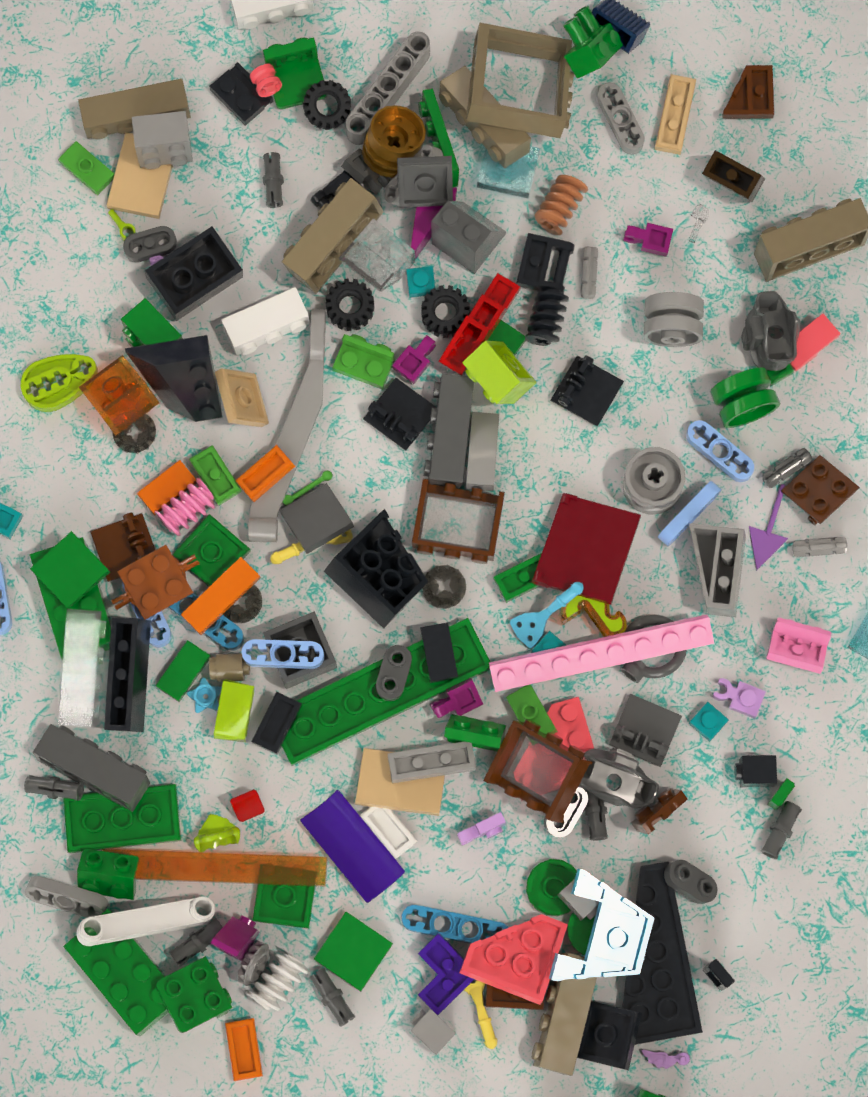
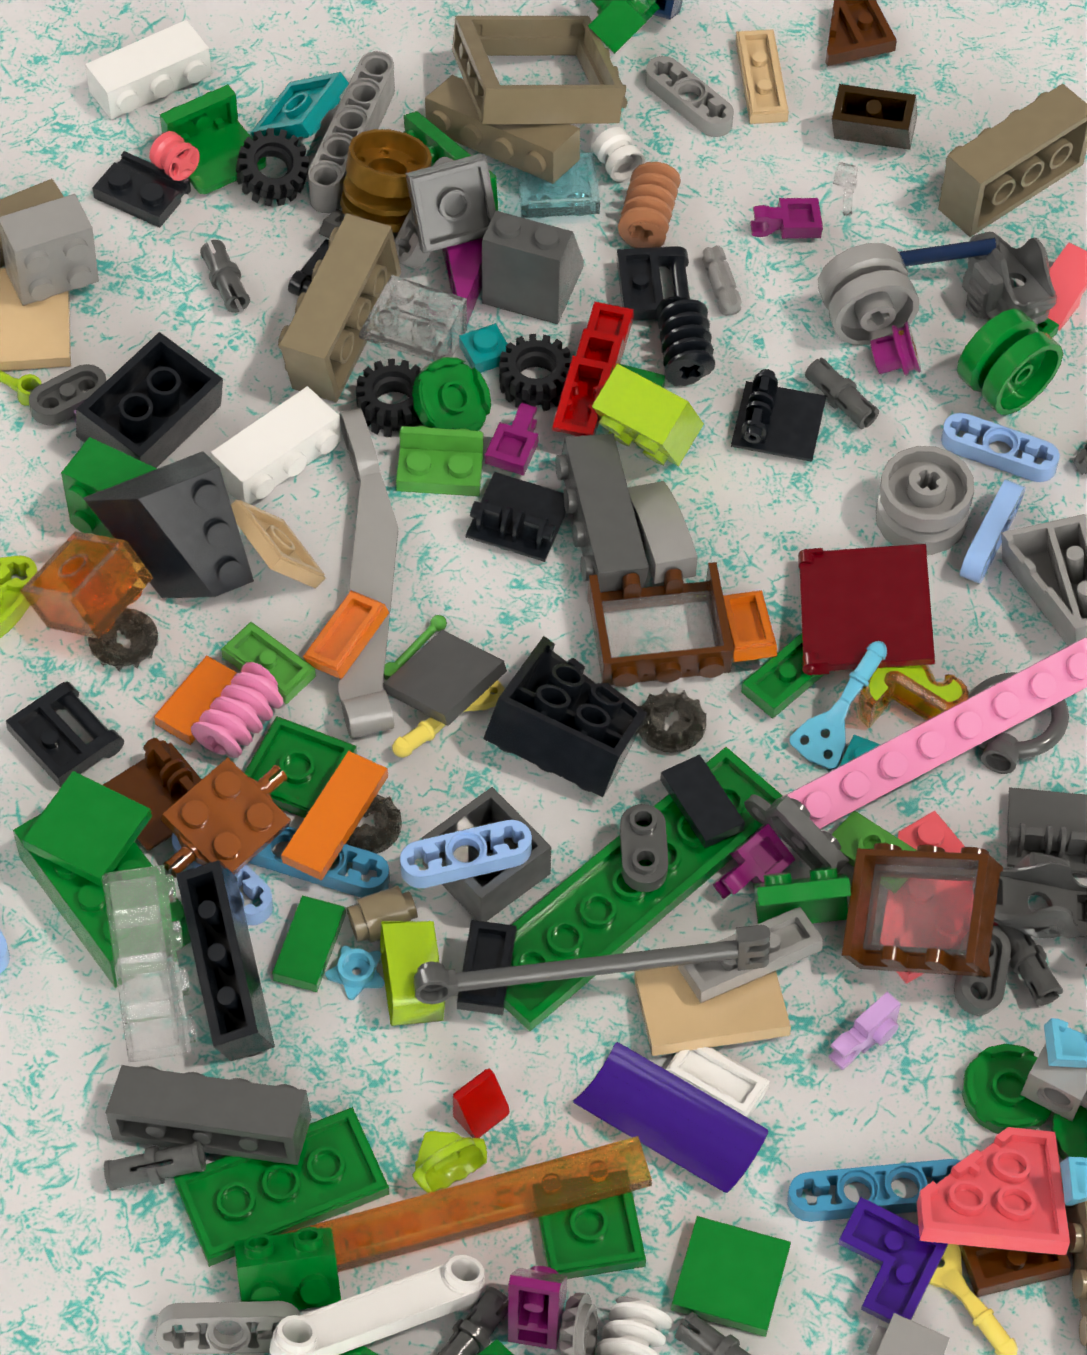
camera: 20 degrees left, 20 degrees down
none -> black plate [5,682,124,787]
none -> teal plate [250,72,349,139]
none -> green tile [412,357,492,431]
none -> dark grey hinge [414,925,770,1004]
none -> white wheel [593,127,645,182]
none -> orange tile [723,590,777,662]
none -> dark grey hinge [744,794,850,873]
none -> dark grey pin [805,357,879,429]
none -> magenta piece [870,321,921,376]
none -> dark blue bar [899,238,997,267]

